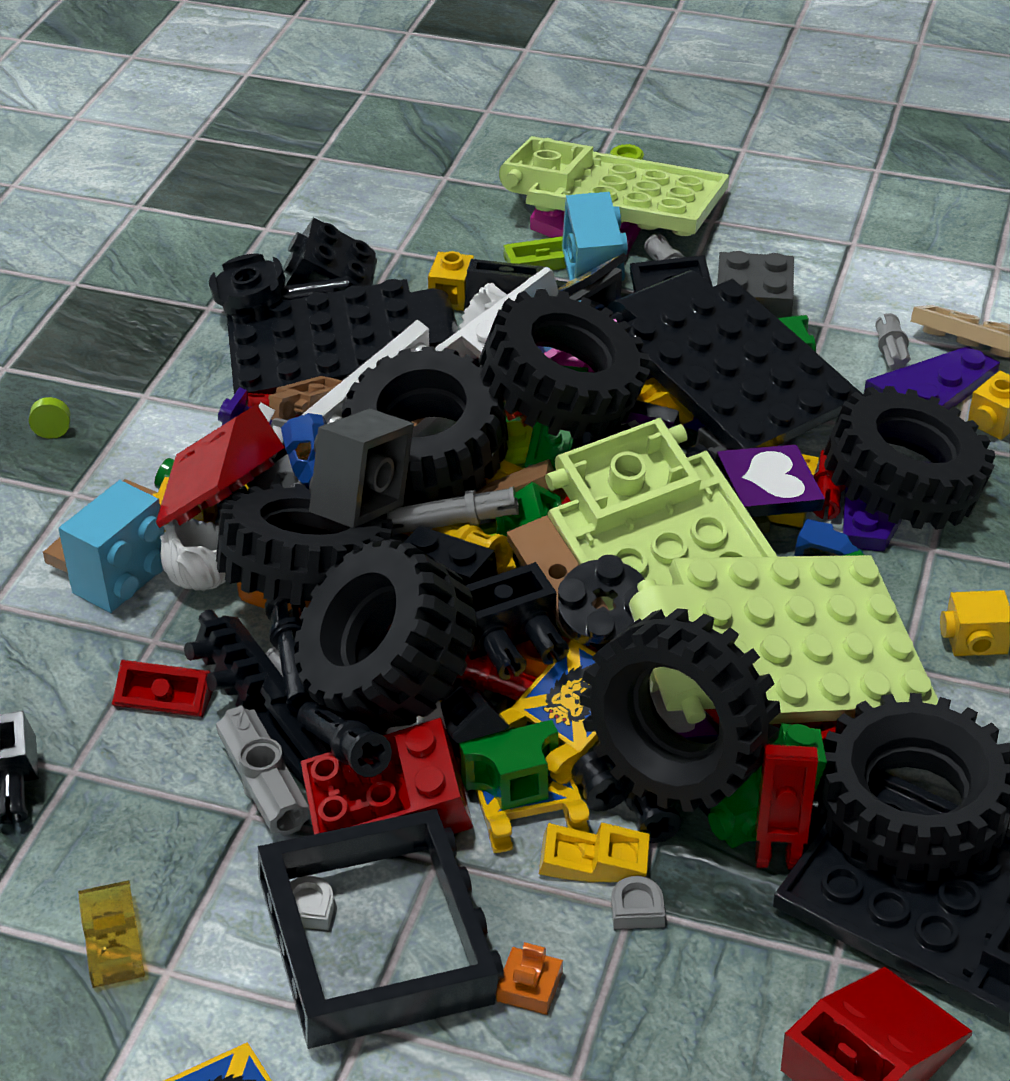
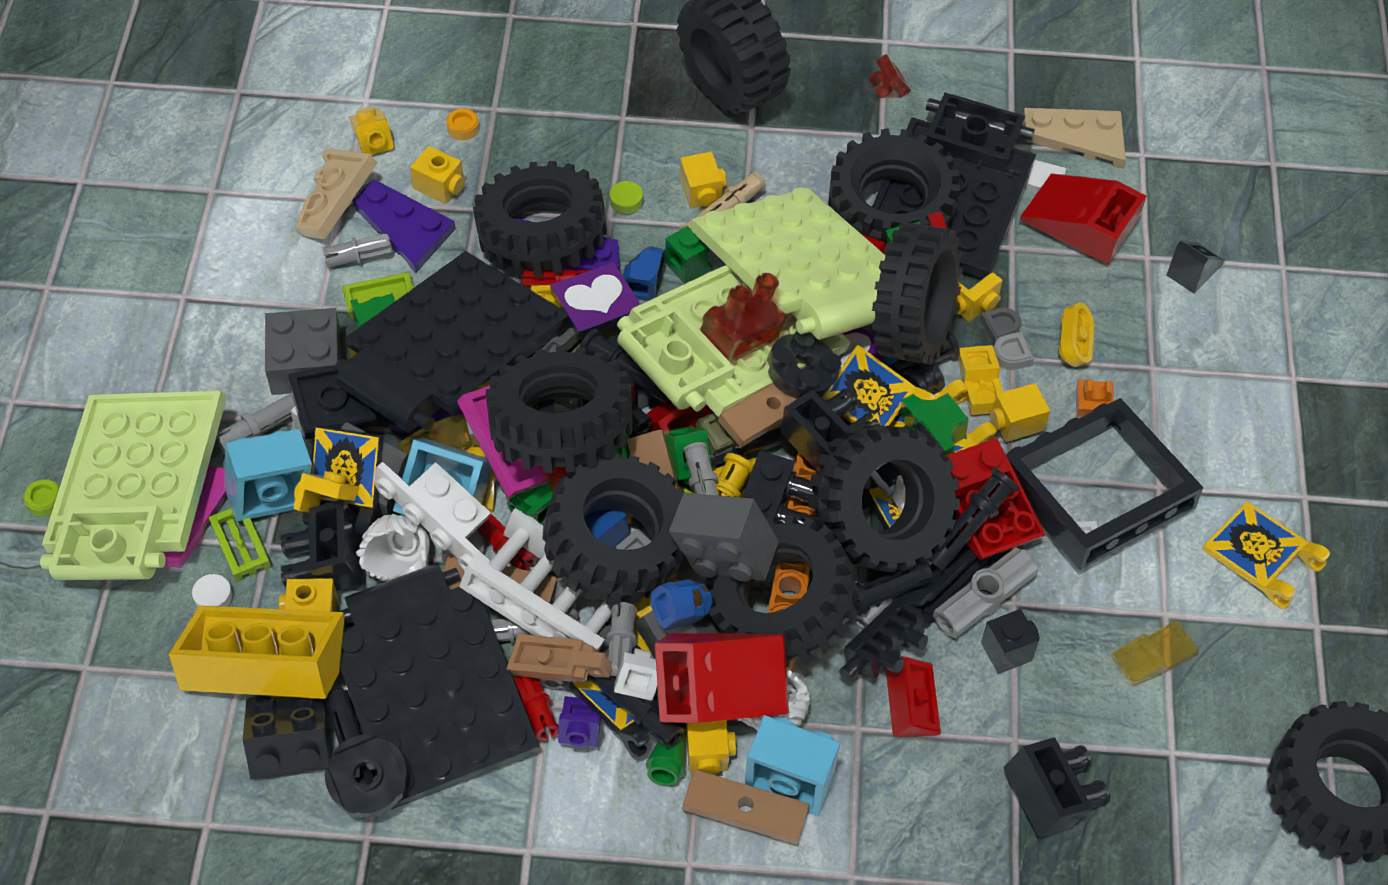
camera: 105 degrees left, 15 degrees up
none -> yellow slope [169,605,344,699]
none -> white tile [192,574,233,608]
none -> yellow bracket [293,471,359,512]
none -> lime tile [342,272,413,320]
none -> lime tile [610,181,643,214]
none -> tan pin [680,171,766,229]
none -> clear red brick [700,273,787,363]
none -> yellow bracket [956,272,1003,323]
none -> dark grey tile [980,307,1022,345]
none -> black brick [981,609,1040,674]
none -> yellow brick [990,383,1050,442]
none -> white tile [1026,160,1067,193]
none -> yellow plate [1059,302,1095,367]

